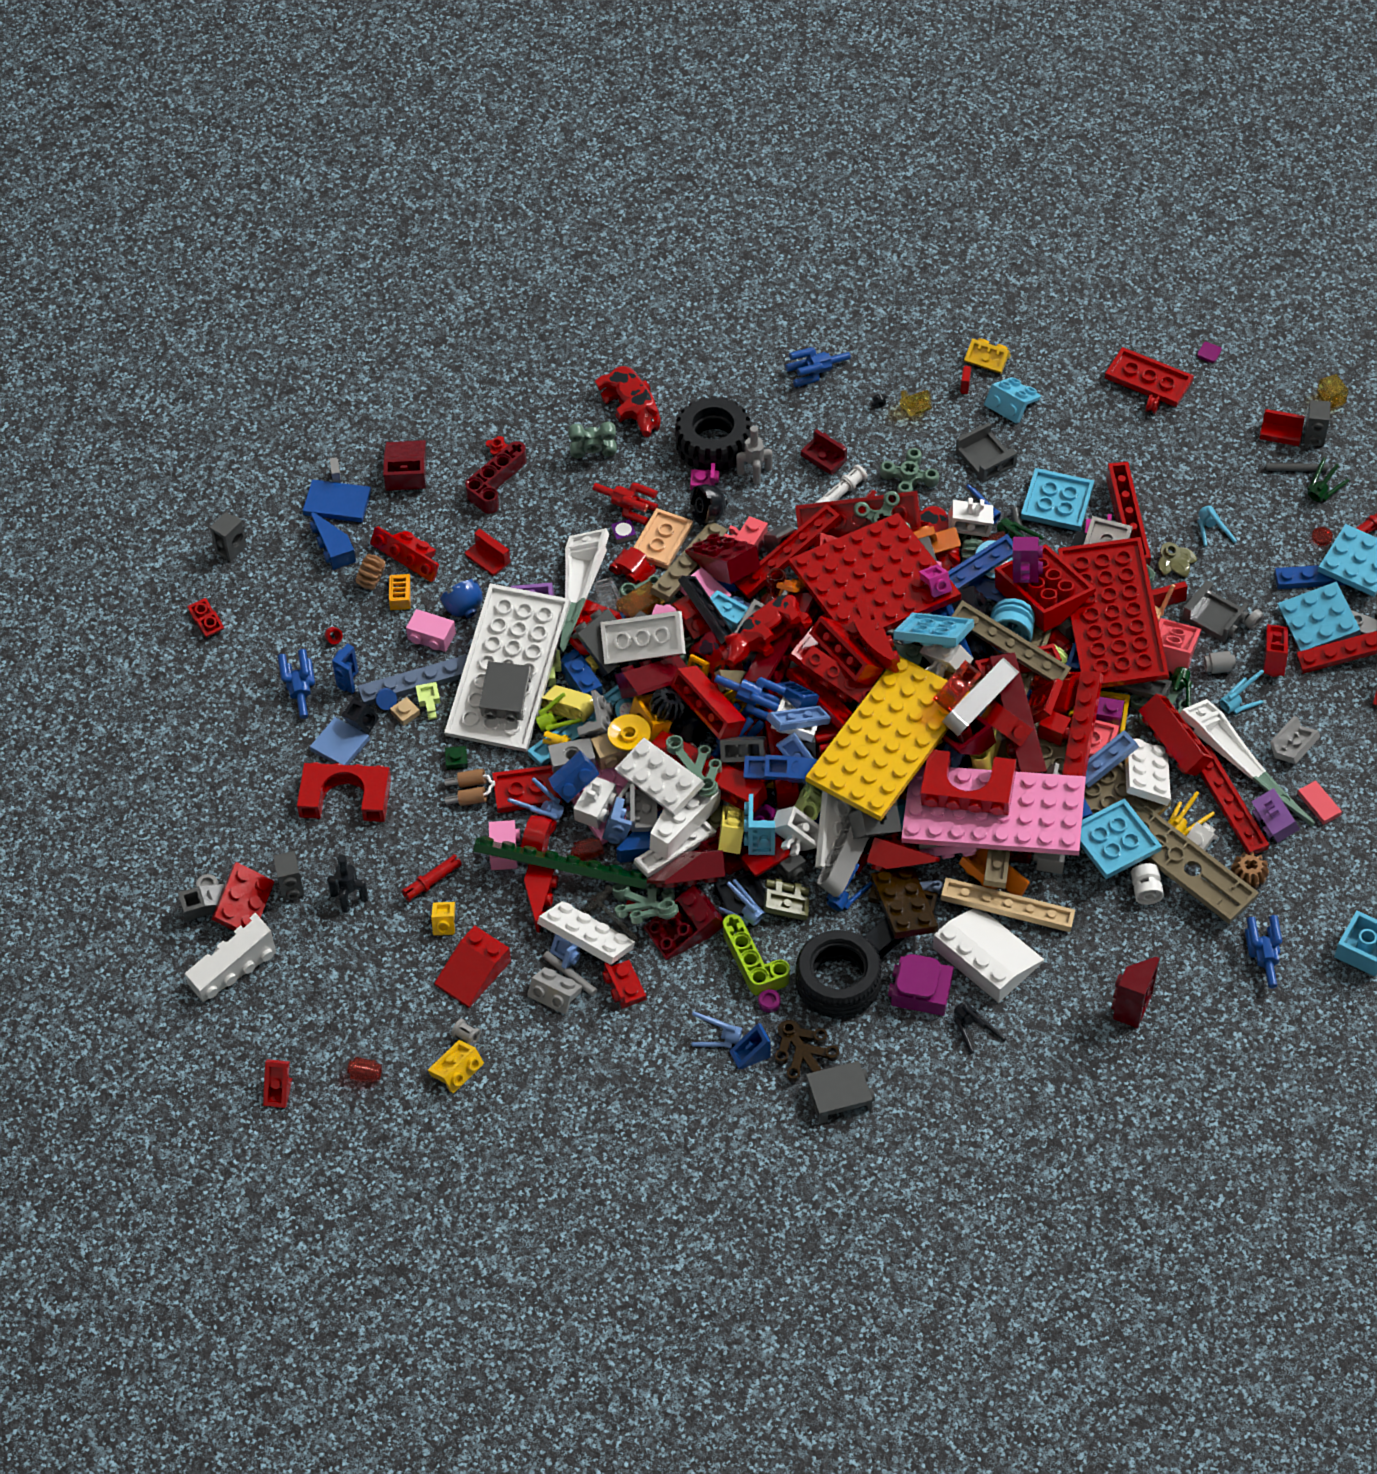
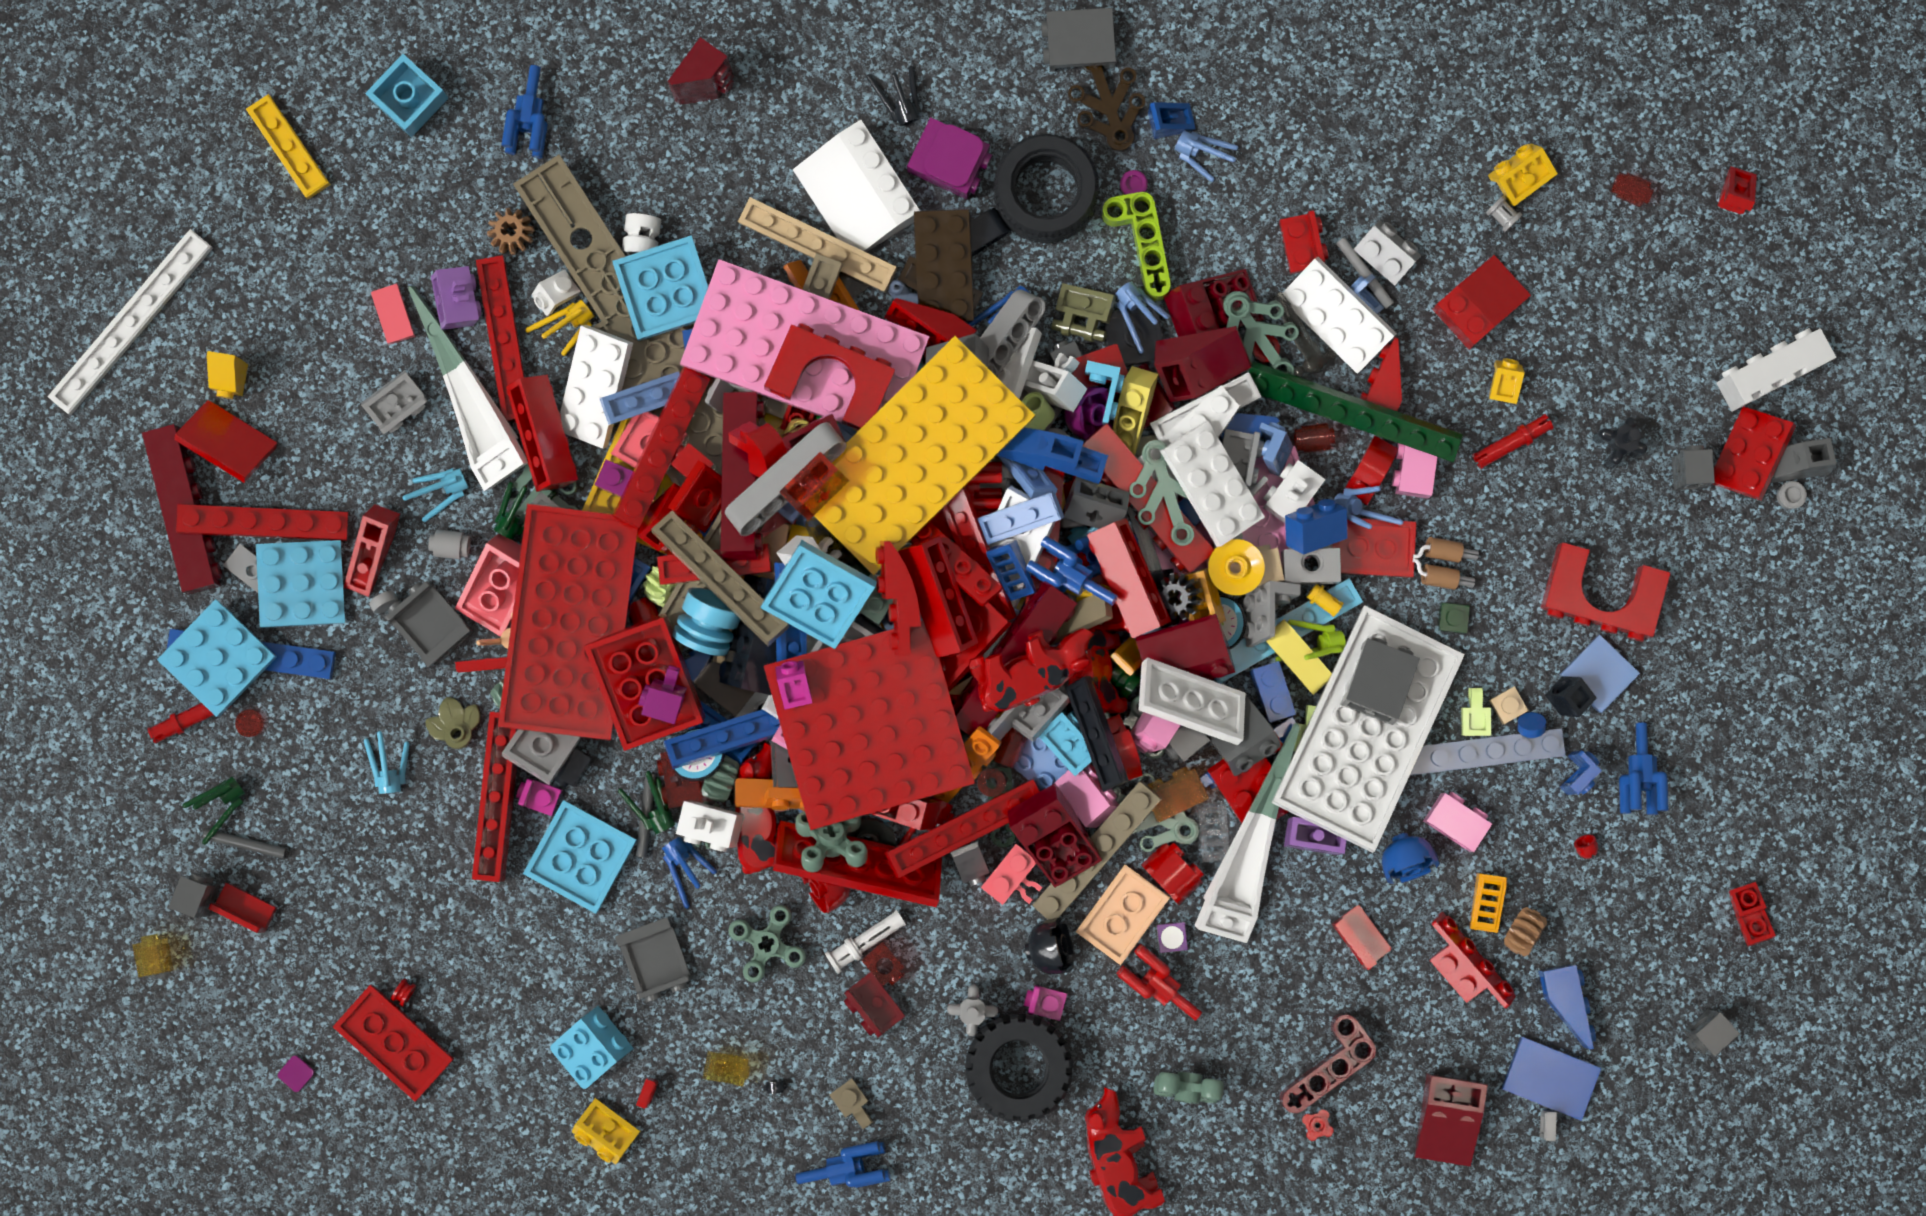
camera: 165 degrees left, 30 degrees up
none -> dark tan plate [829,1078,873,1129]
none -> clear red brick [861,941,905,986]

